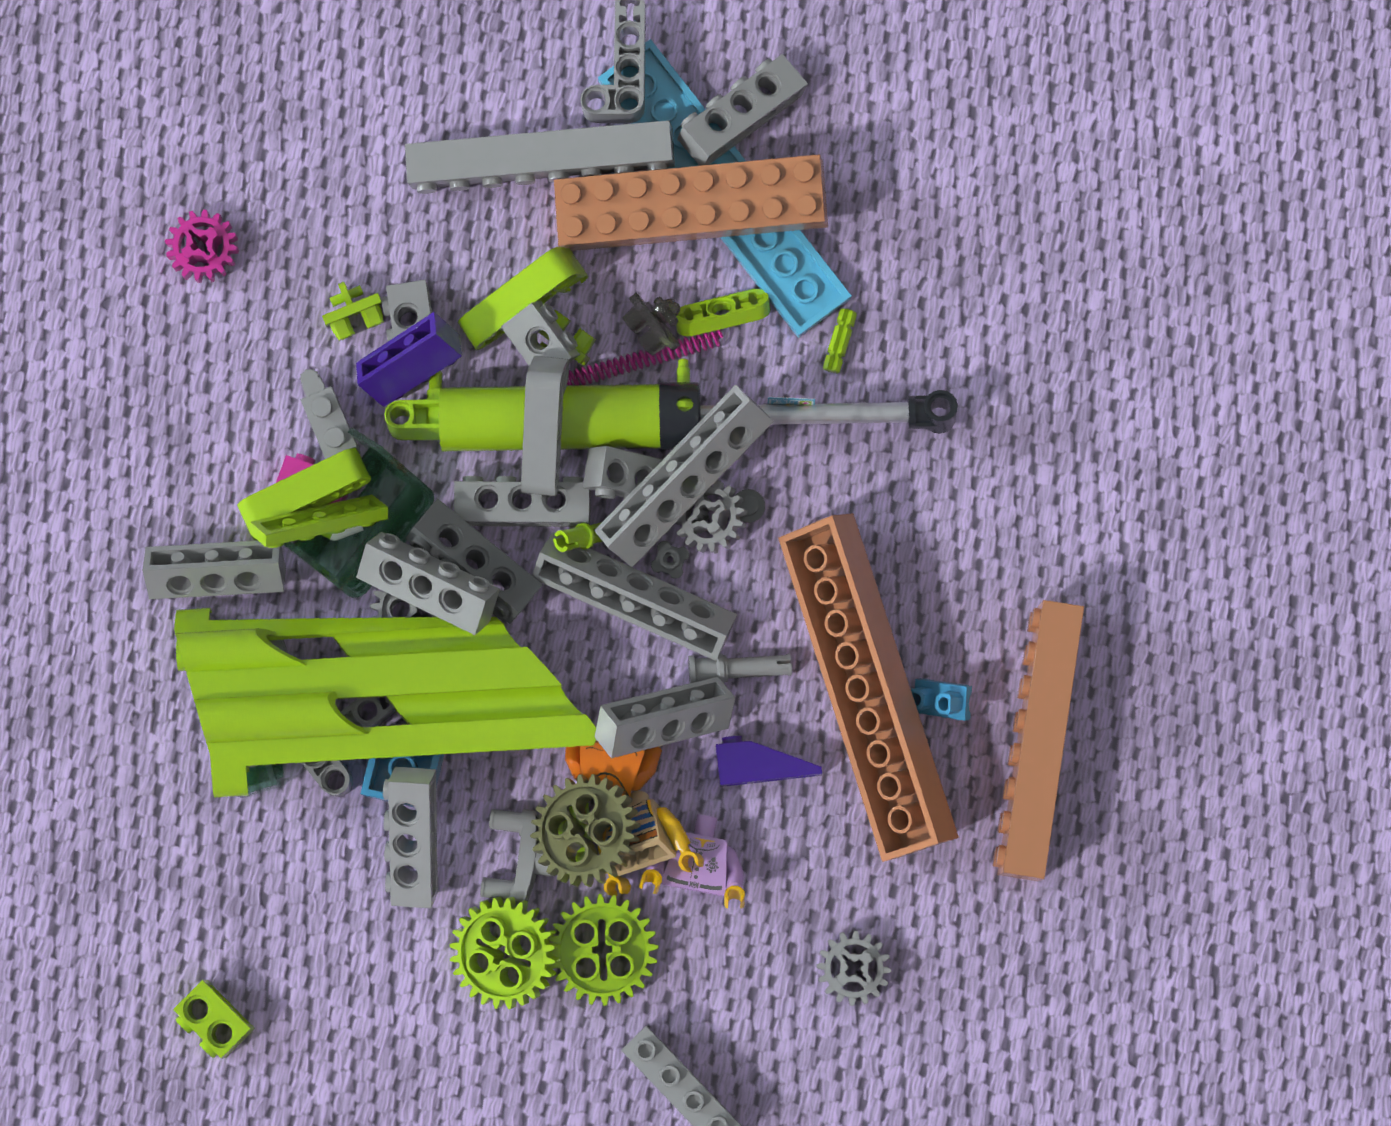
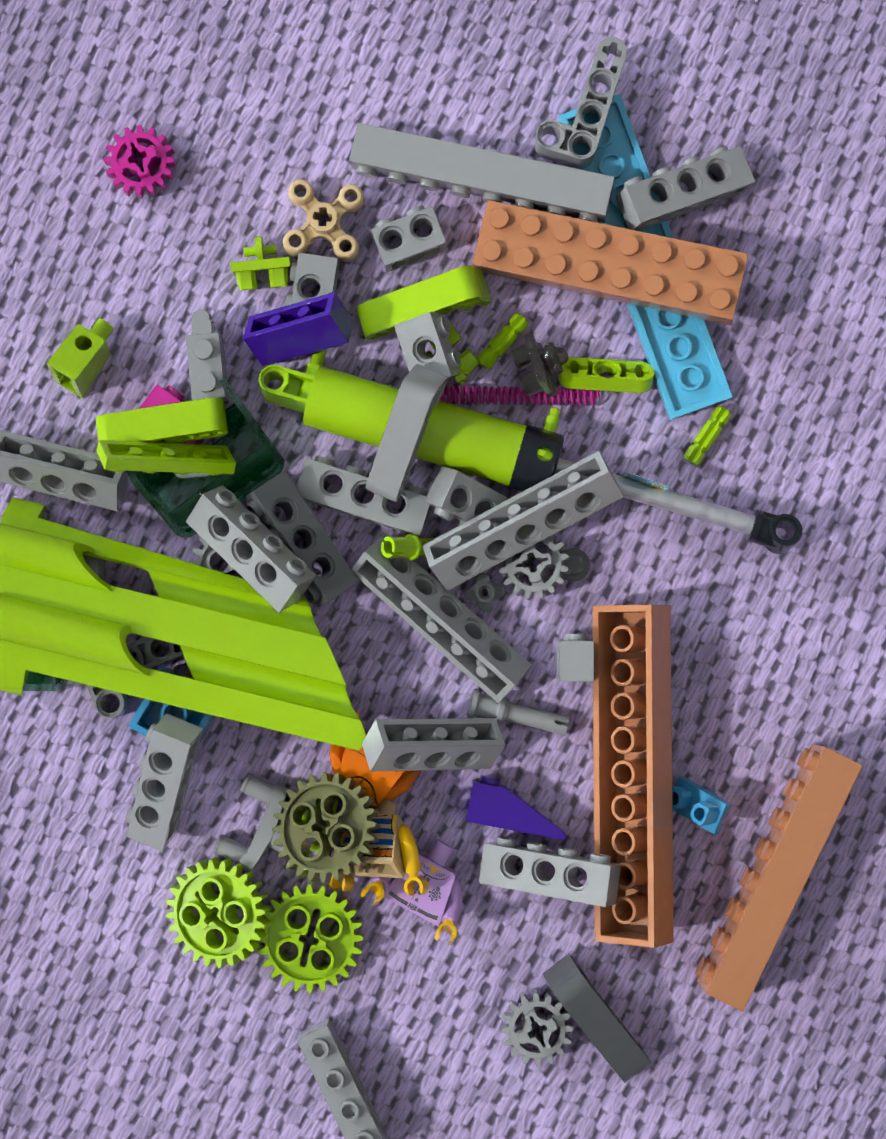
camera: 20 degrees right, 5 degrees up
none -> lime torso [47,318,114,399]
none -> tan gear [283,179,365,262]
none -> light grey brick [371,206,447,273]
none -> lime axle [477,313,529,370]
none -> light grey brick [479,837,621,907]
none -> dark grey beam [543,953,652,1083]
none -> light grey brick [556,634,594,682]

